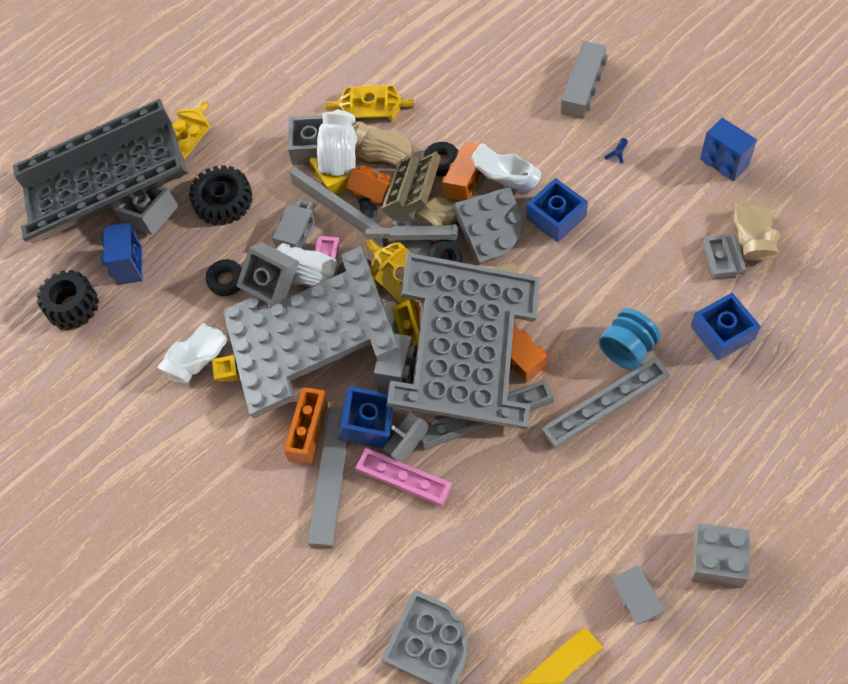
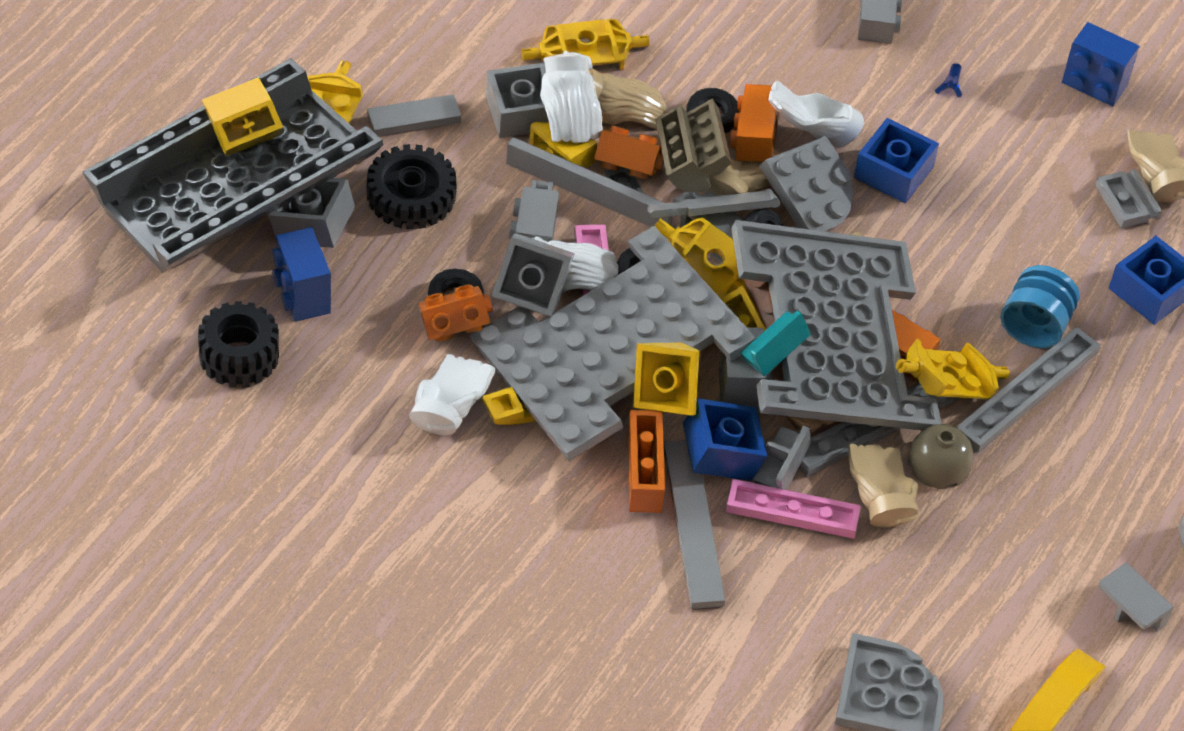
camera: 25 degrees left, 10 degrees down
none -> yellow slope [202,77,283,157]
none -> light grey tile [367,94,461,136]
none -> orange brick [418,285,493,341]
none -> yellow slope [633,342,699,416]
none -> teal panel [740,311,811,377]
none -> tan hair [849,443,919,527]
none -> yellow plate [896,339,1009,399]
none -> dark tan cylinder [908,424,974,489]

